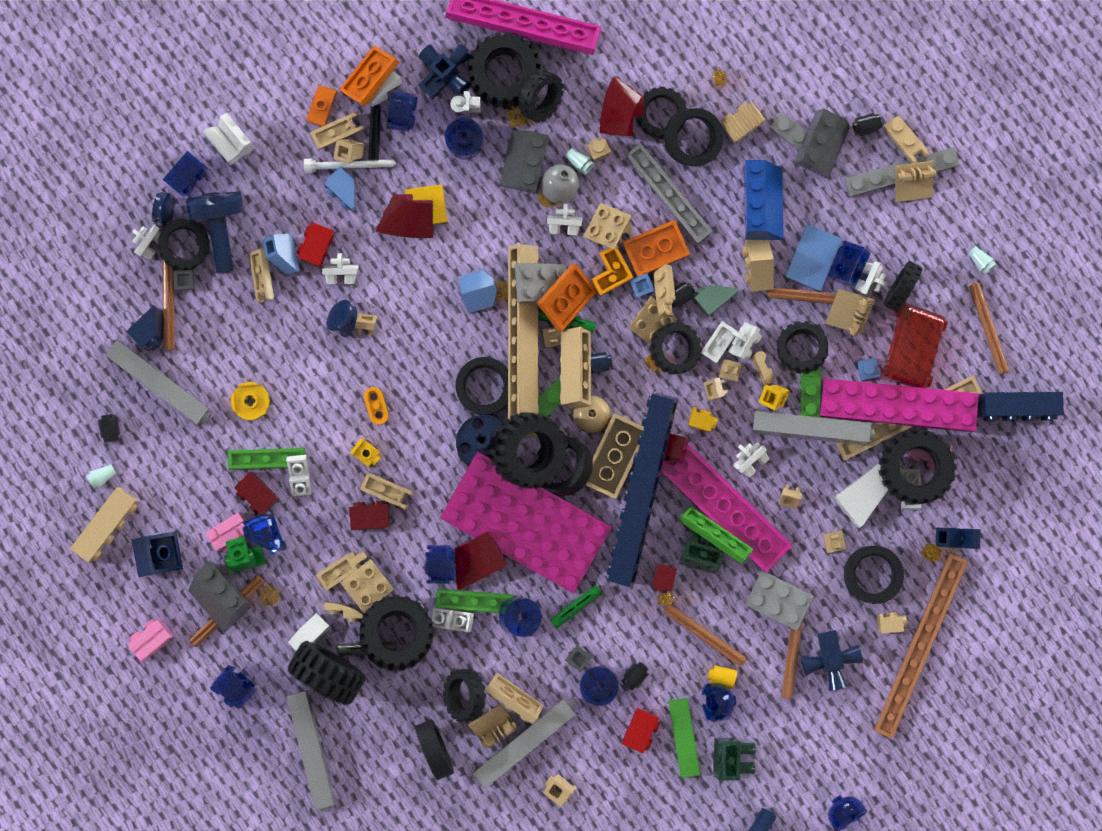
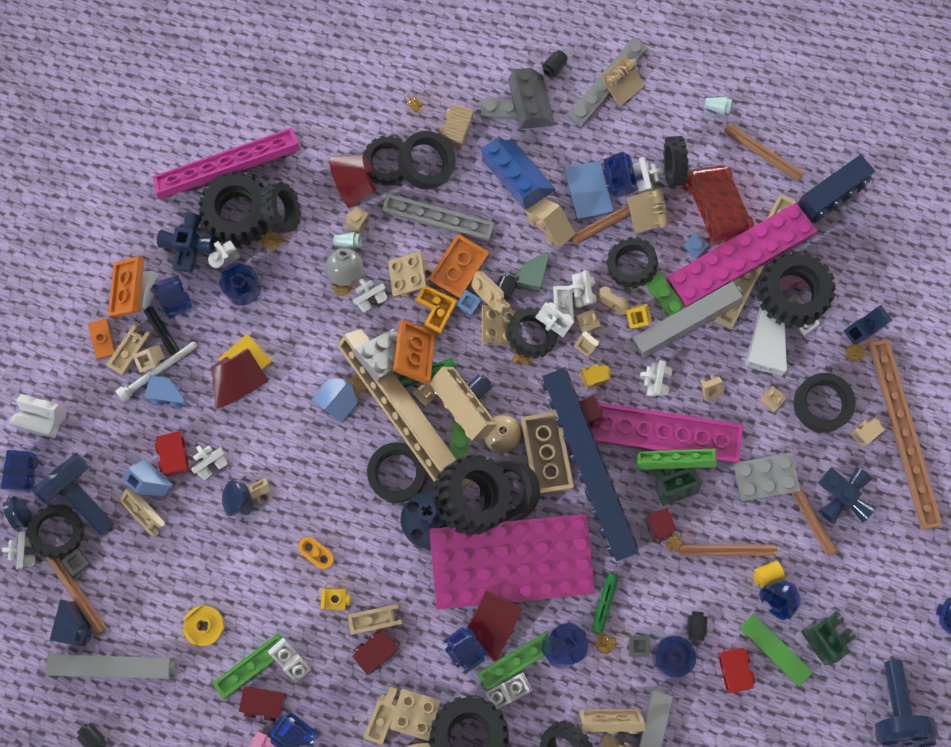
camera: 40 degrees left, 10 degrees down
dark grey slope [499,130,549,194] -> none
tan hinge [883,115,930,164] -> none
none -> white hips [535,302,574,337]
none -> clear yellow plate [594,633,616,654]

